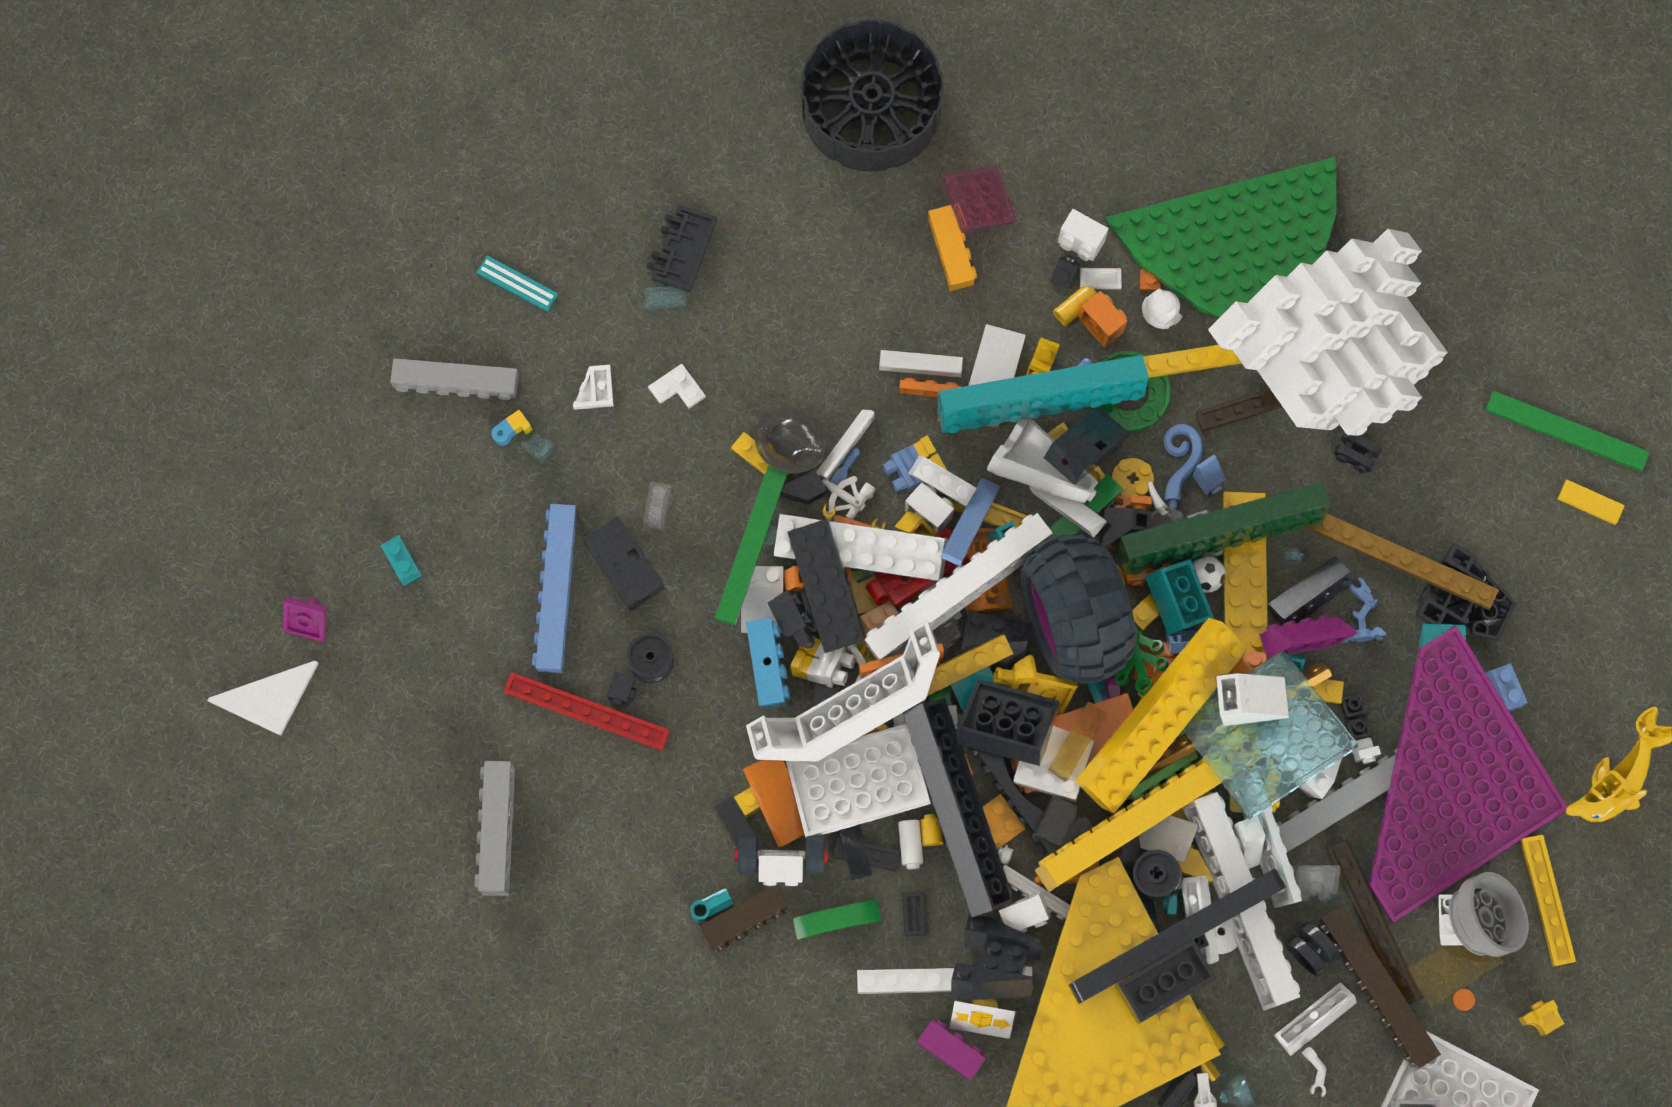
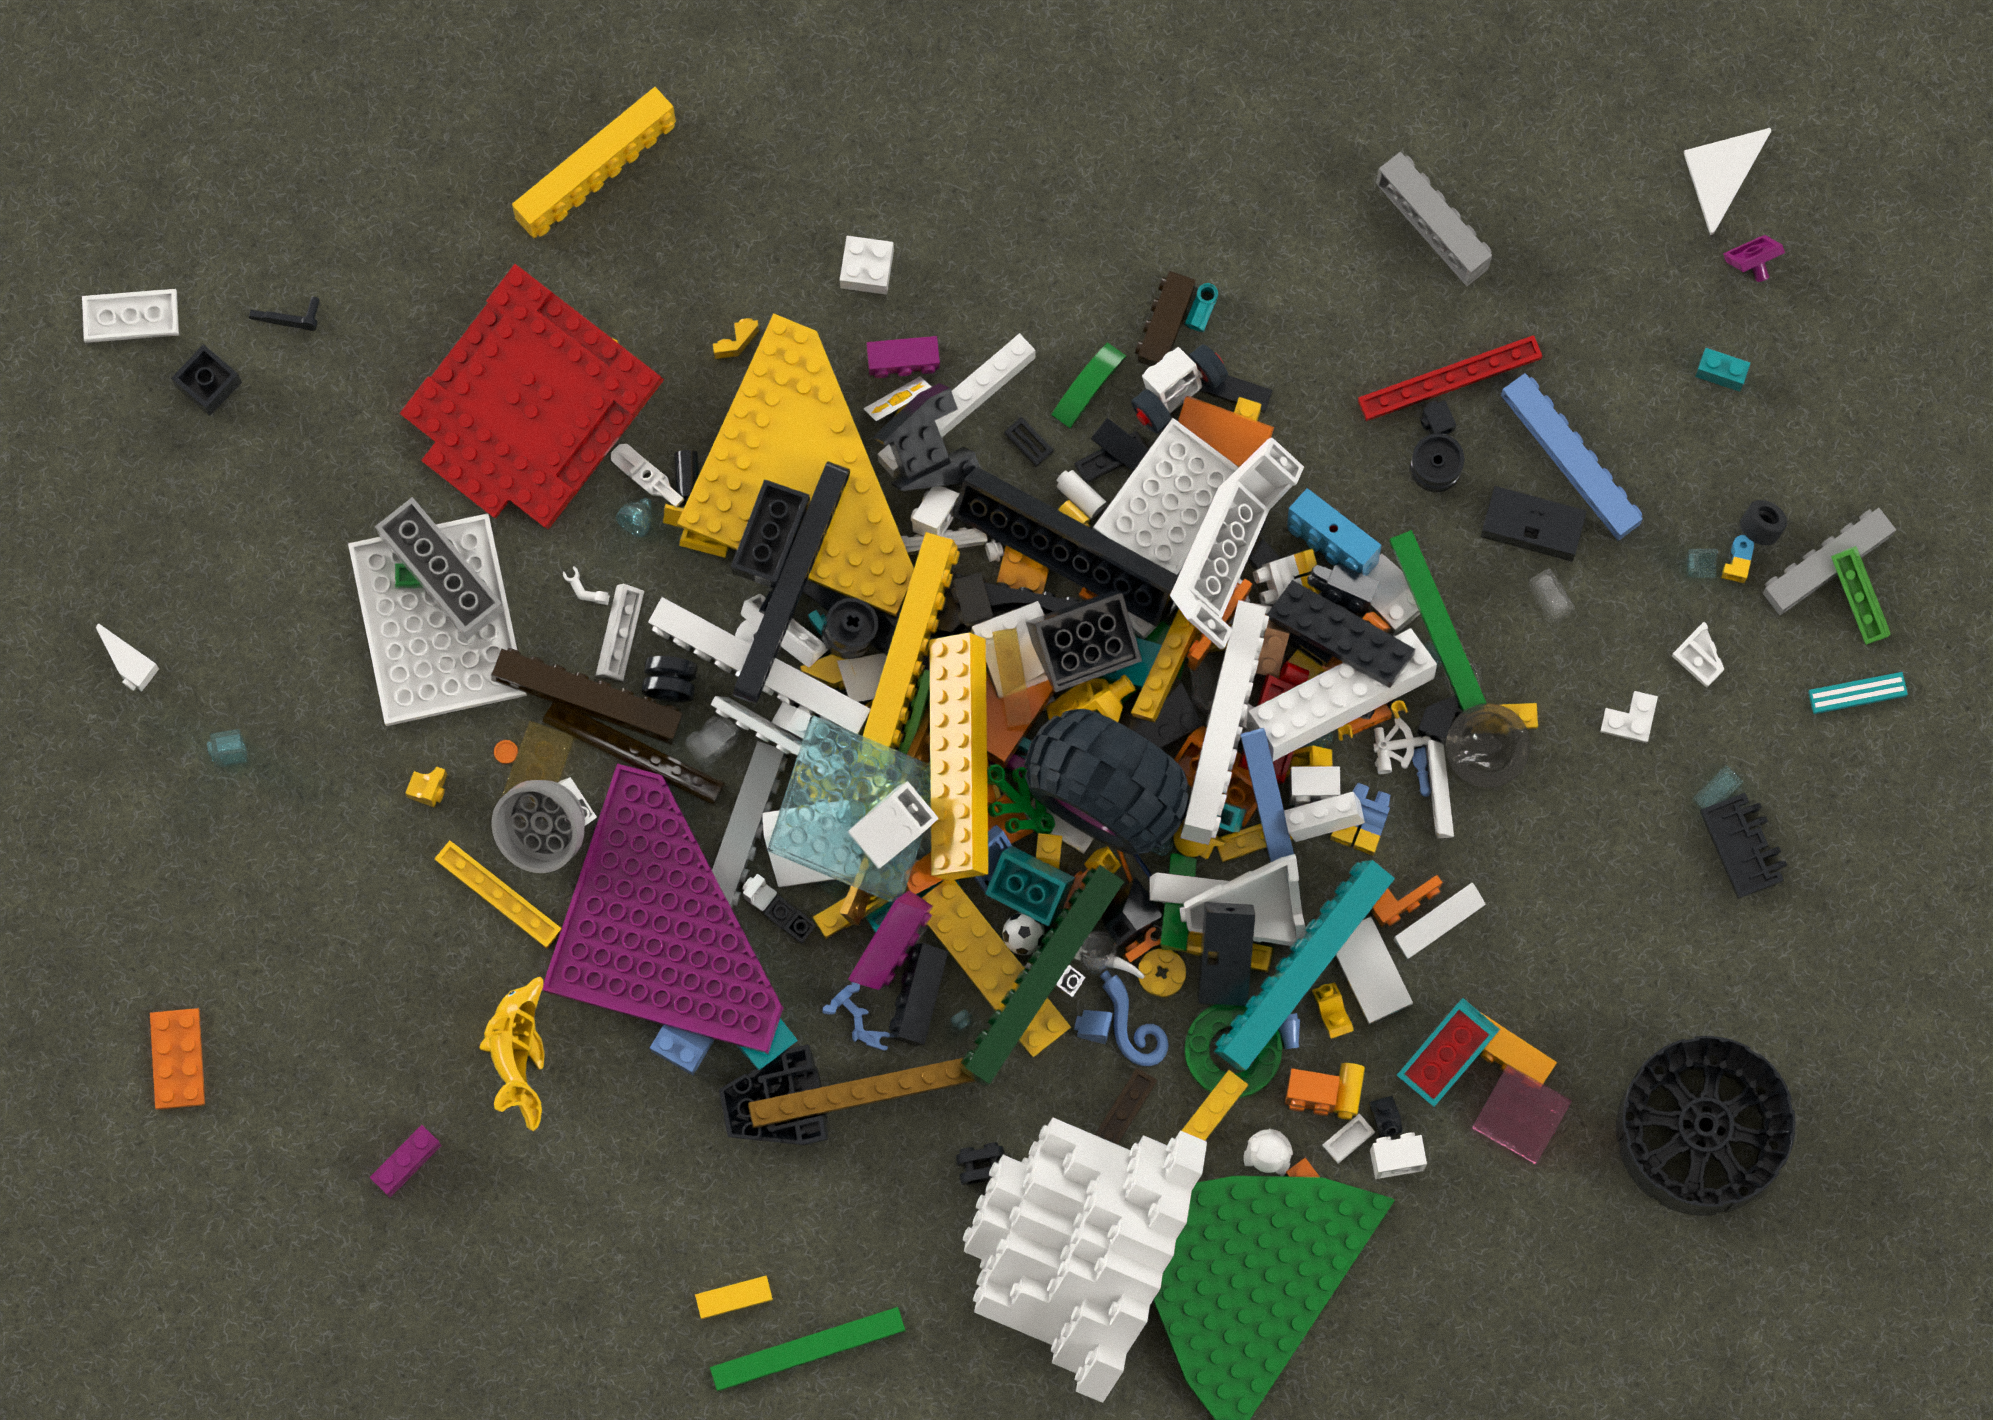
camera: 140 degrees right, 0 degrees up
none -> red brick [1397,998,1500,1107]
none -> black tyre [1740,500,1787,545]
none -> bright green slope [1831,546,1890,645]

